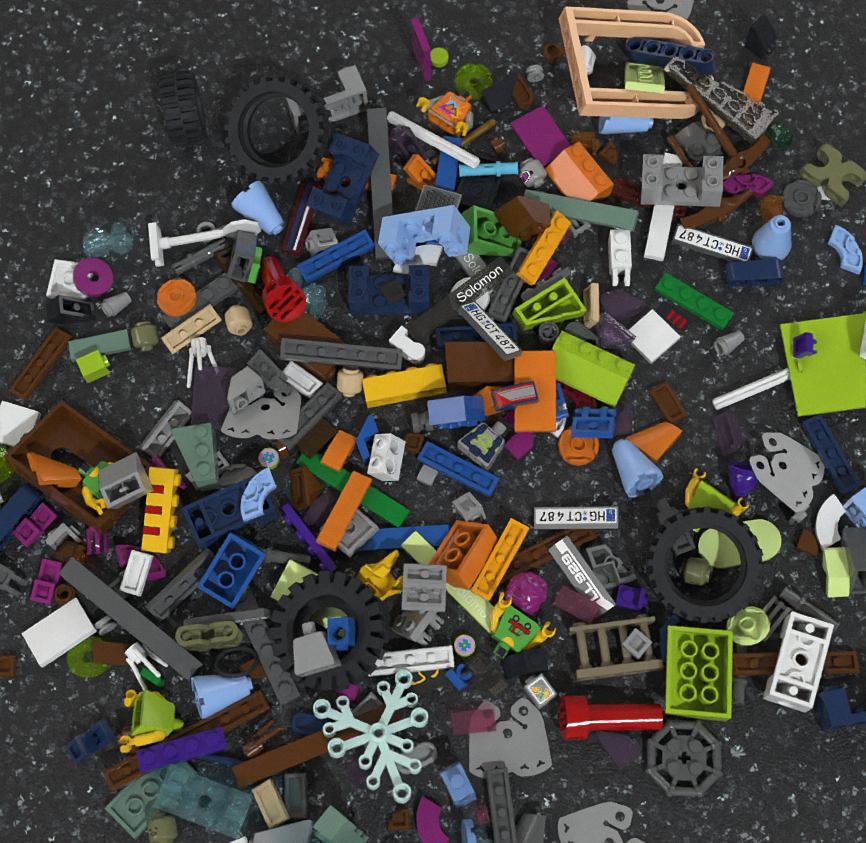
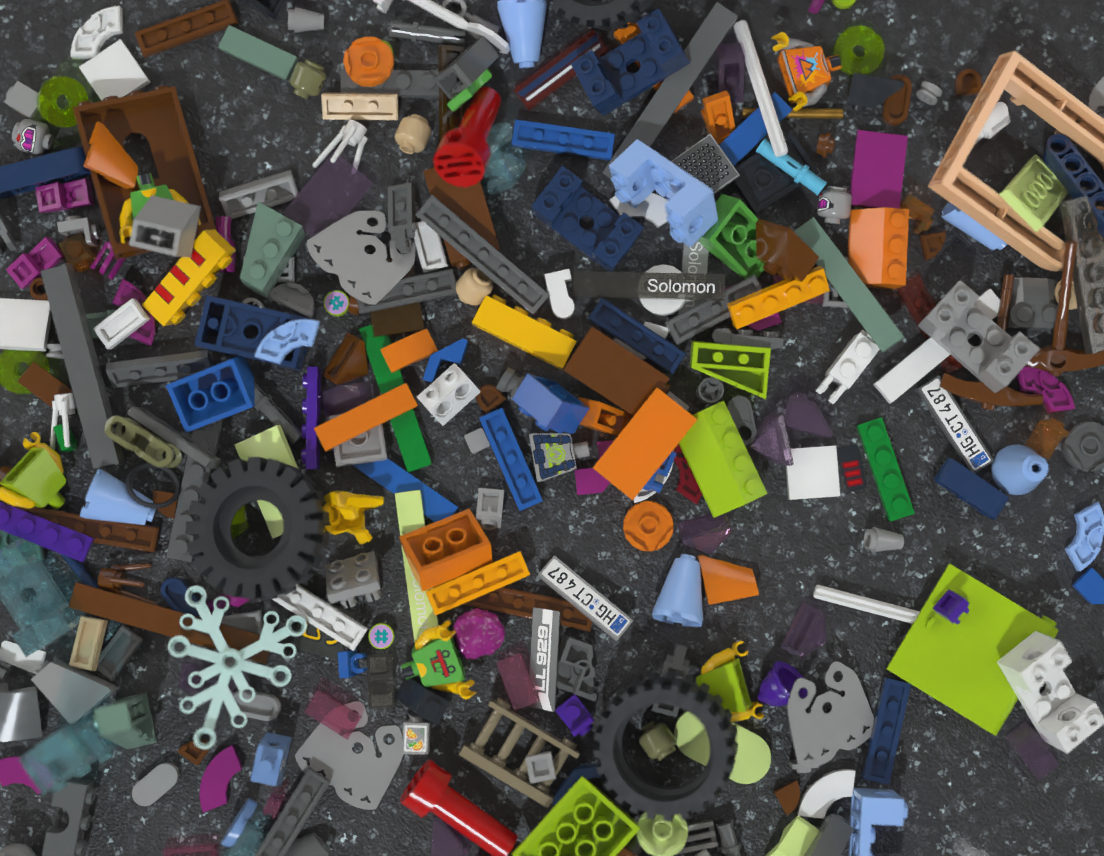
camera: 30 degrees right, 15 degrees up
lime brick [76,350,110,383] -> none
light grey slope [227,366,266,414] -> none
light grey torso [293,622,341,677] -> none
light grey bracket [305,228,338,257] -> none
blue brick [327,617,355,651] -> none
clear smoke tile [380,279,407,306] -> none
light grey slope [402,564,447,612] -> none
tile [458,301,522,361] -> none
slope [491,381,539,412] -> none
blue plate [571,407,617,438] -> none
tan tile [583,283,599,328] -> none
reddish brown tile [648,381,688,424] -> none

